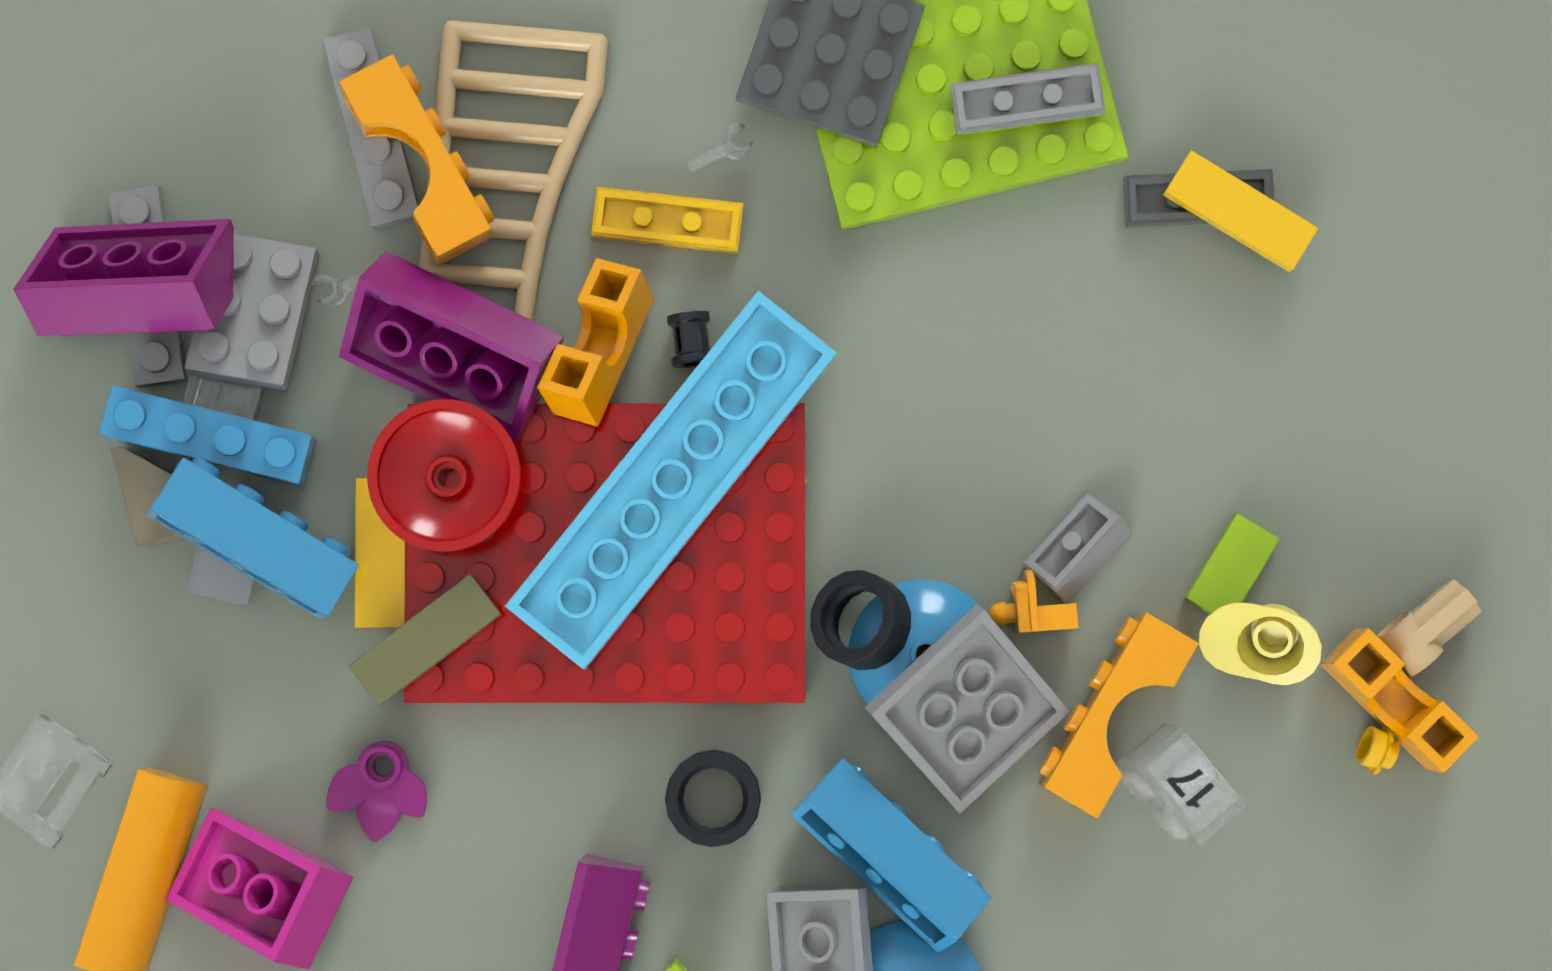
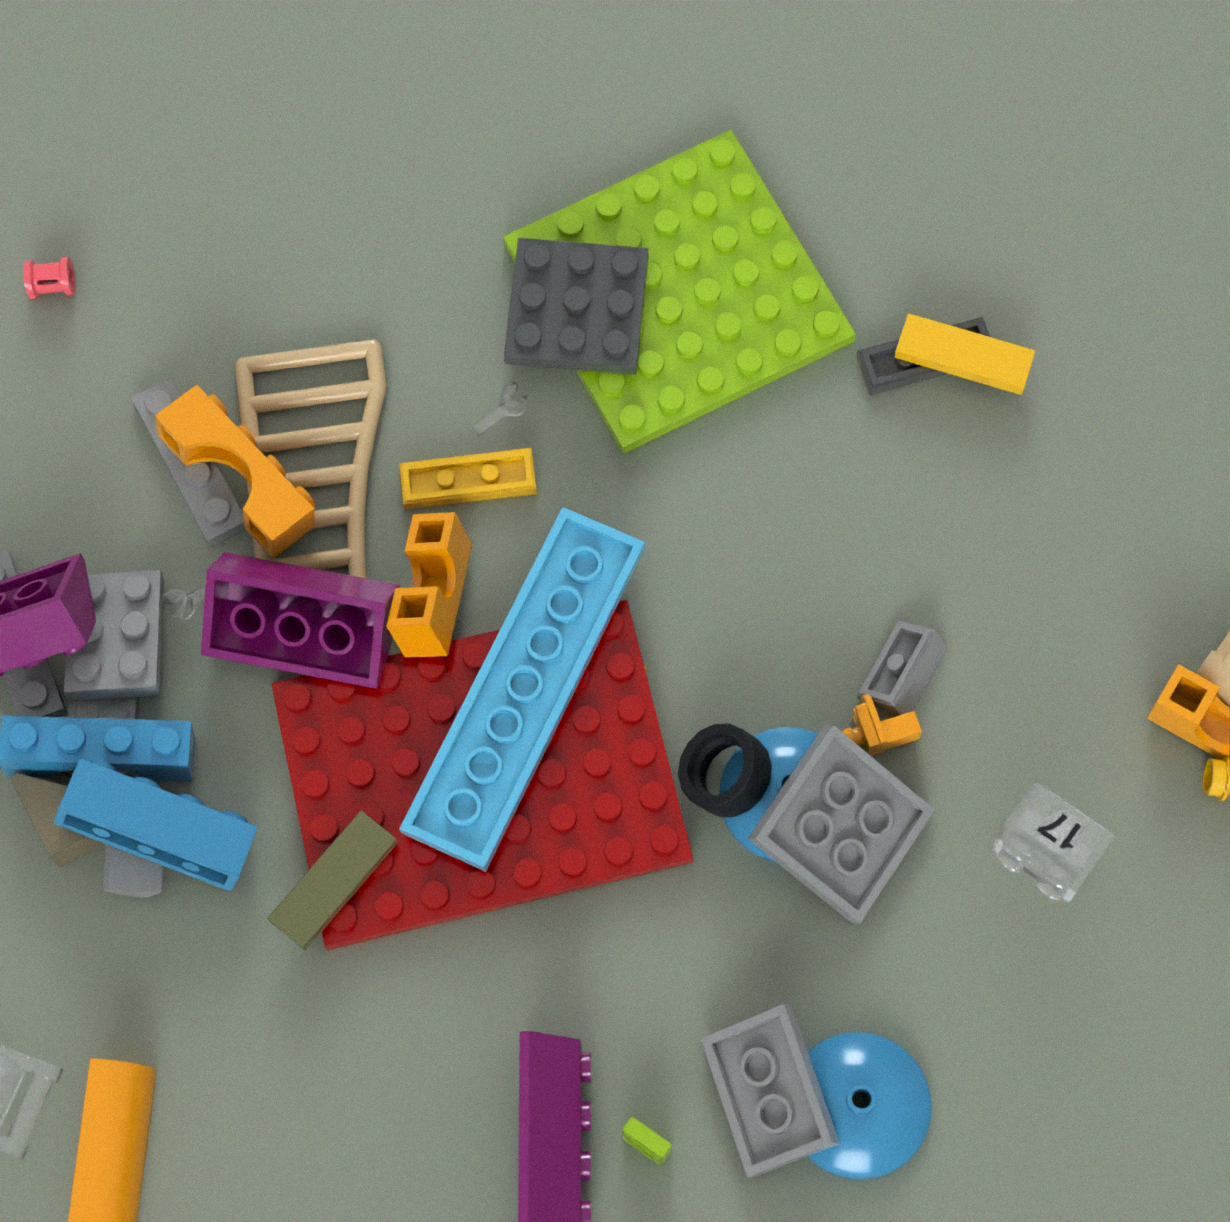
camera: 10 degrees left, 15 degrees down
dark pink slope [165,808,353,970] -> none
magenta plate [326,741,428,842] -> none
yellow tile [355,478,406,628] -> none
red dish [367,399,521,552] -> none
black tyre [665,750,761,847] -> none
black bush [667,311,710,368] -> none
dark azure brick [790,758,992,953] -> none
light grey tile [949,63,1105,136] -> none
light orange arch [1038,612,1199,819] -> none
lime tile [1184,513,1280,614] -> none
light yellow piece [1199,602,1322,685] -> none

